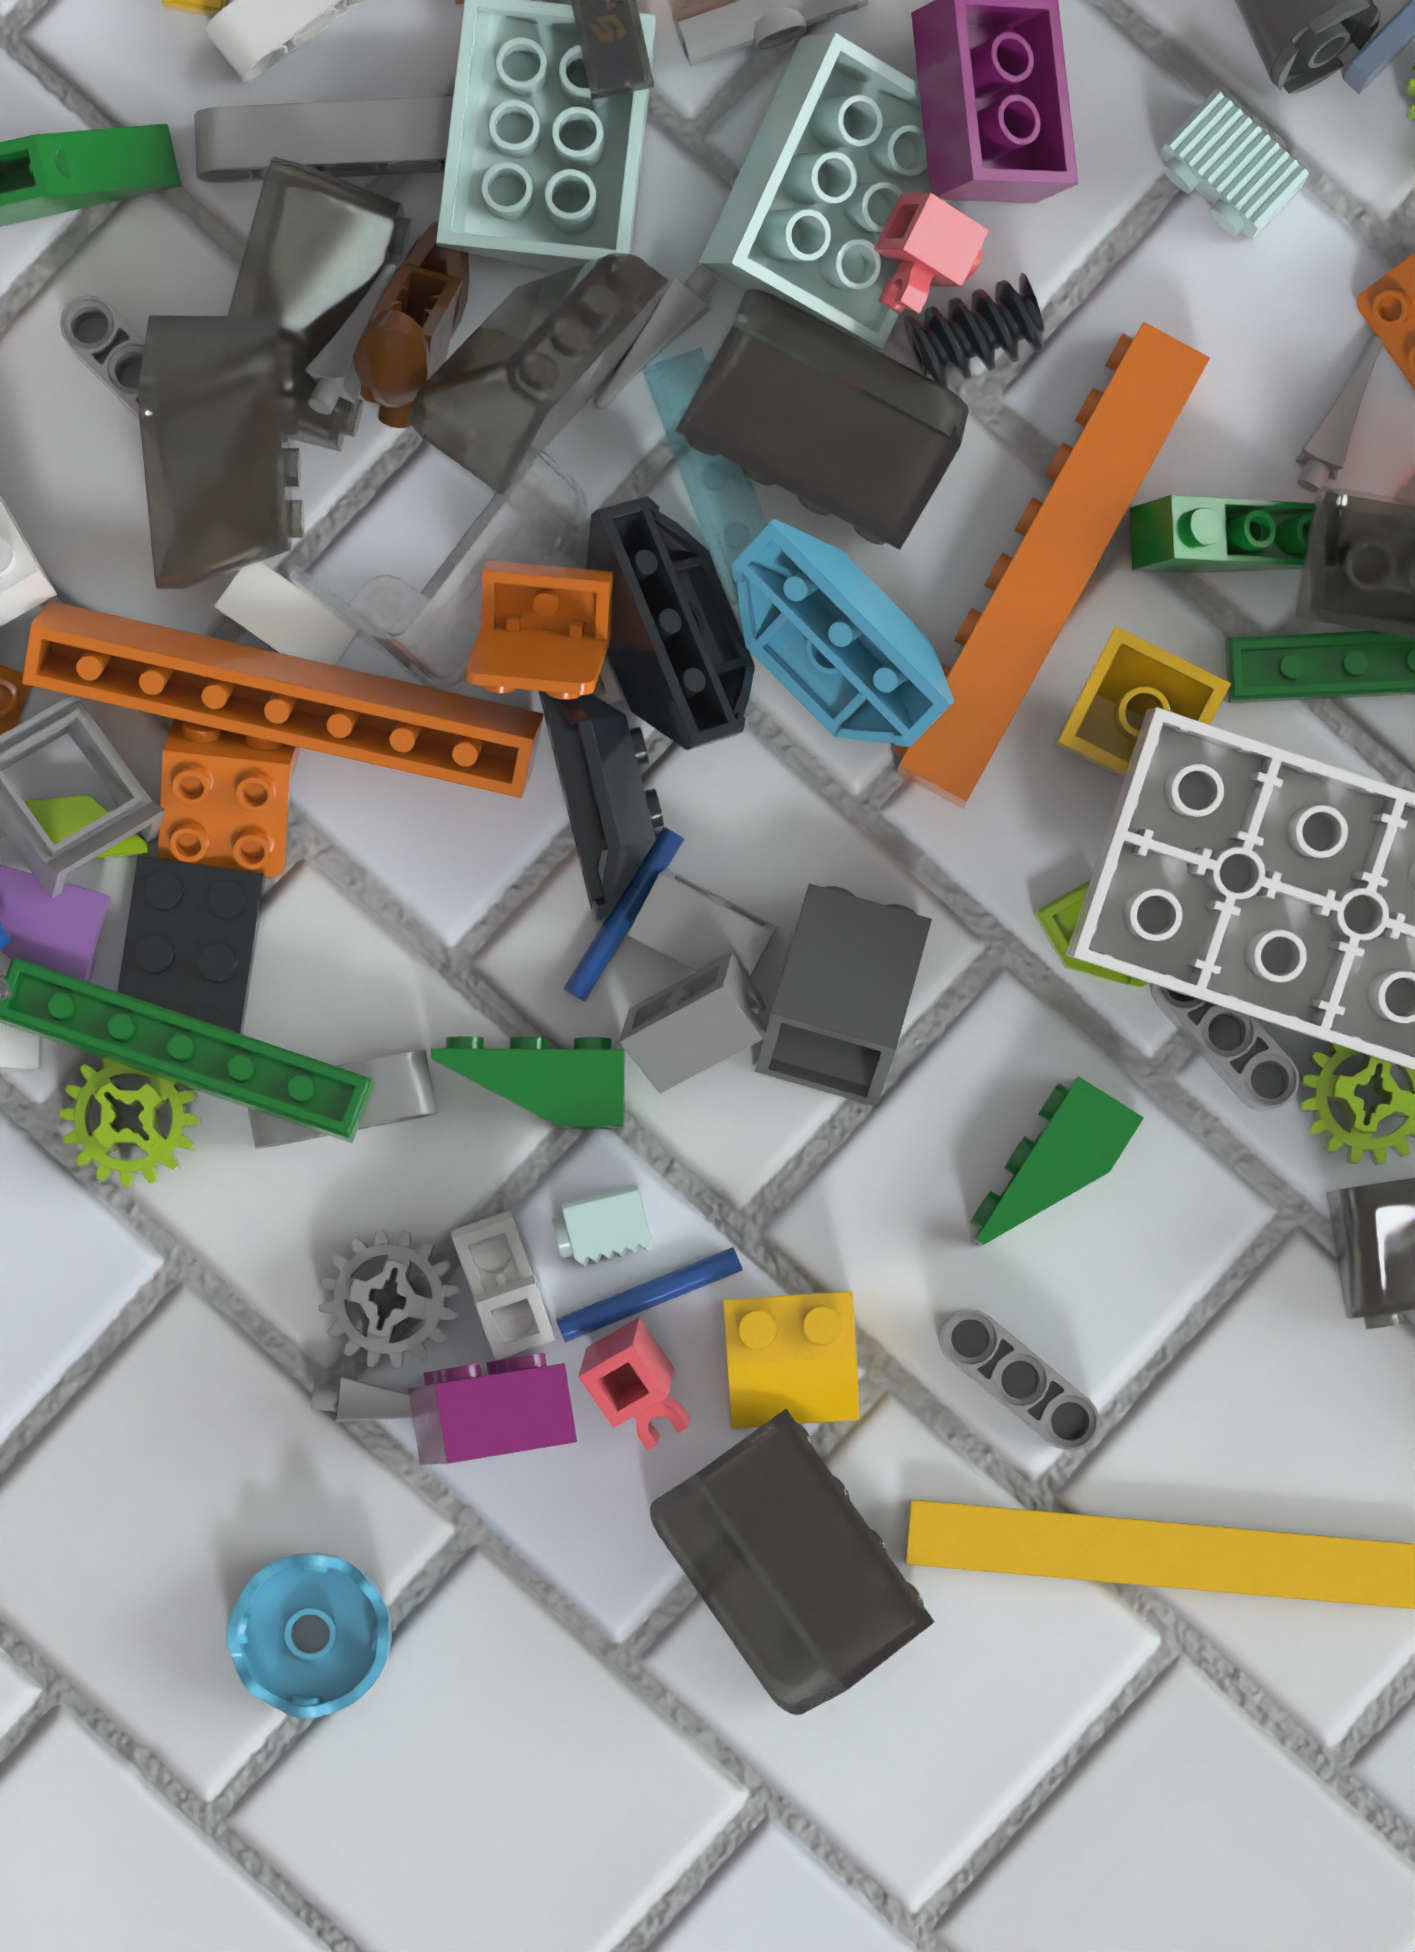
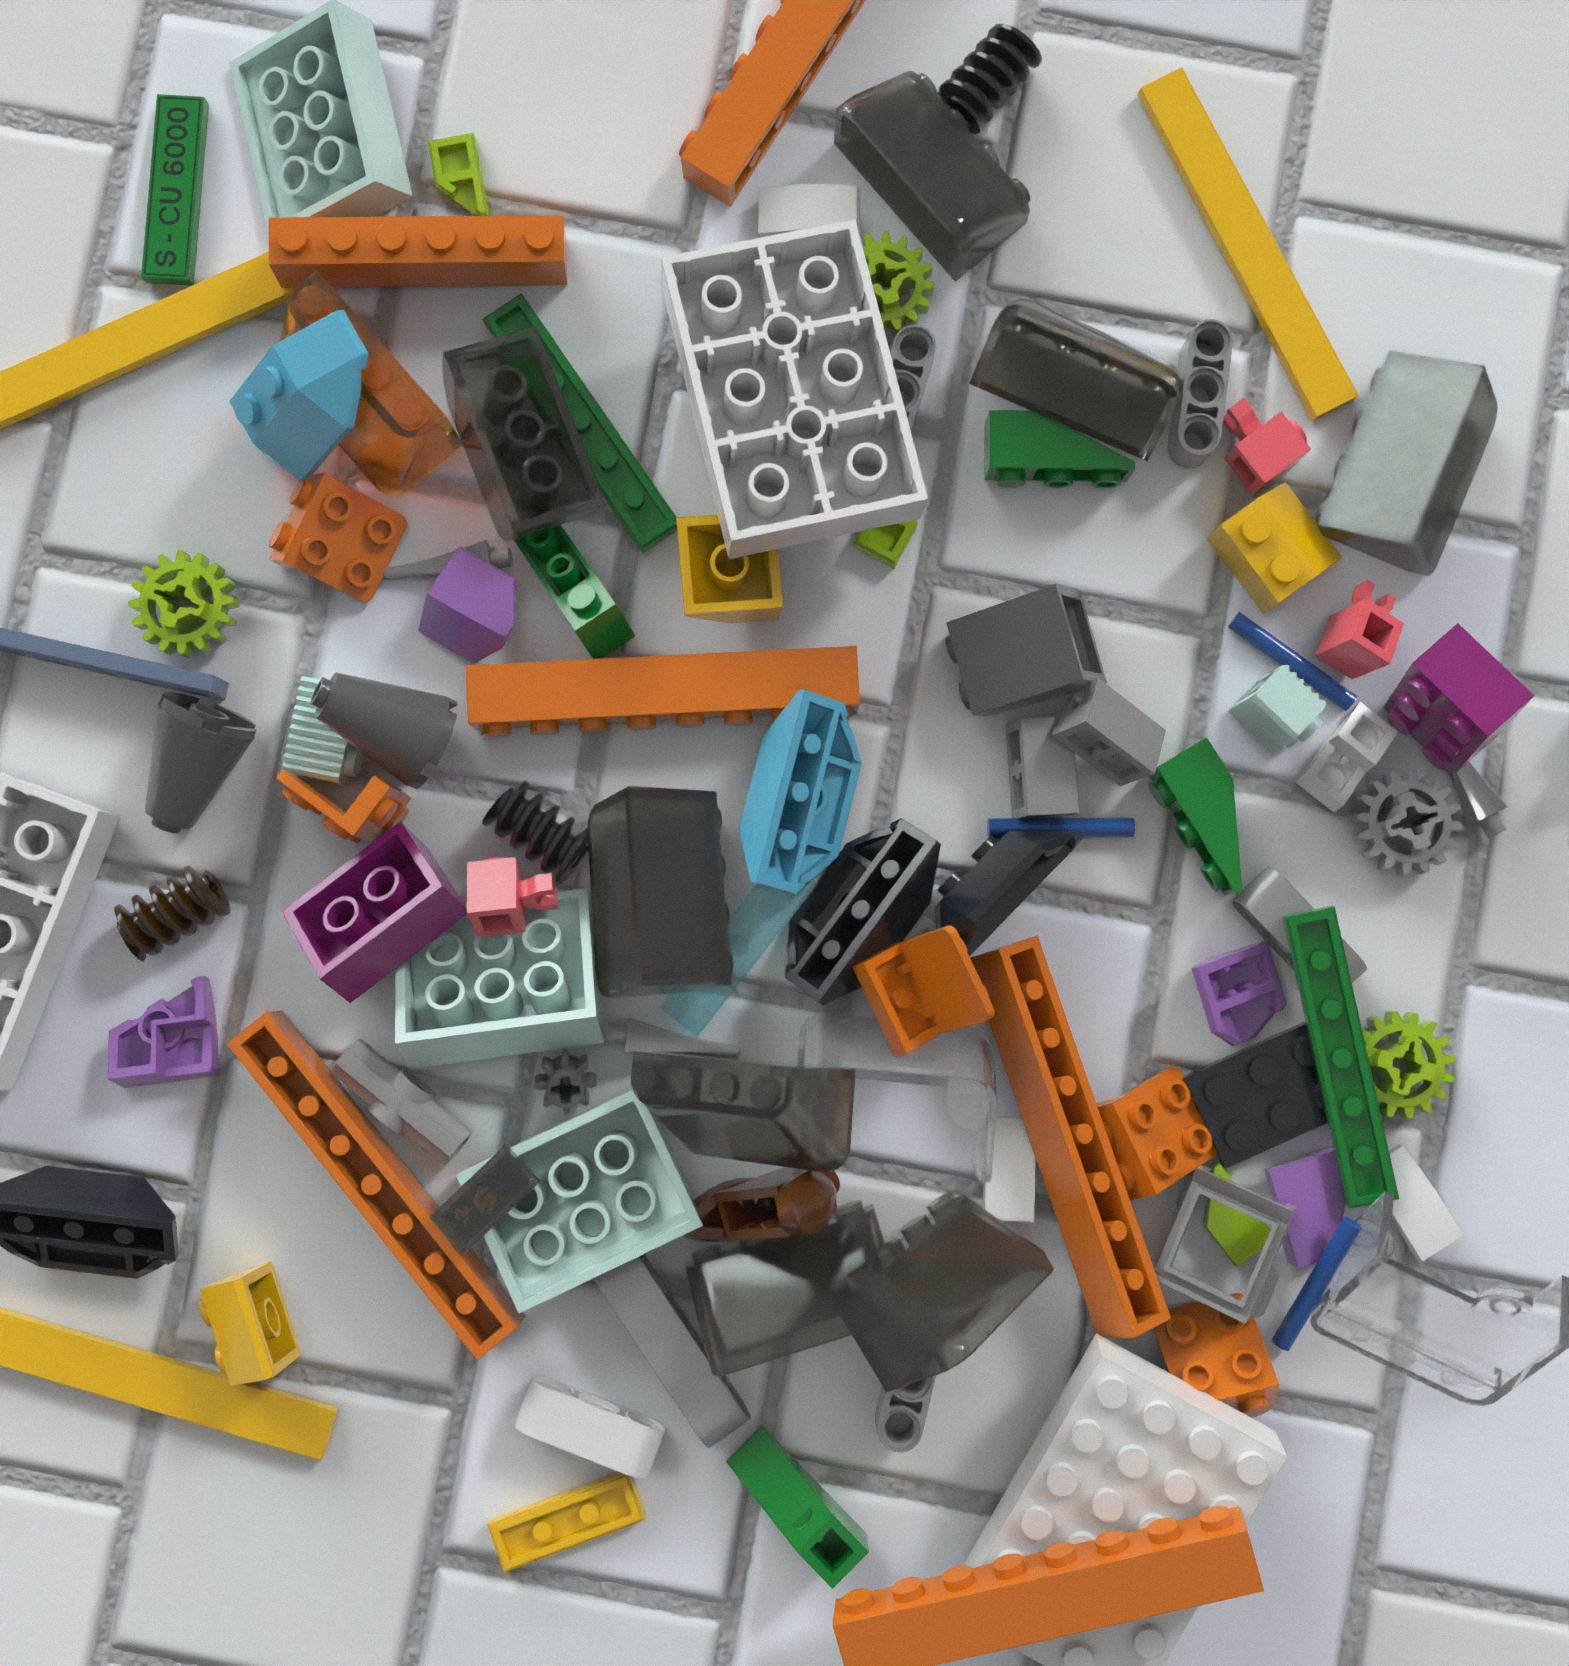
camera: 120 degrees left, 0 degrees up
light grey piece [305,264,398,415] -> none
none -> orange bracket [276,769,412,844]
none -> dark grey cone [310,672,458,789]
none -> medium lavender slope [418,547,517,663]
none -> dark grey gear [534,1048,597,1114]
none -> clear smoke windscreen [969,299,1182,461]
none -> medium lavender slope [1191,941,1287,1046]
none -> coral brick [1223,398,1311,496]

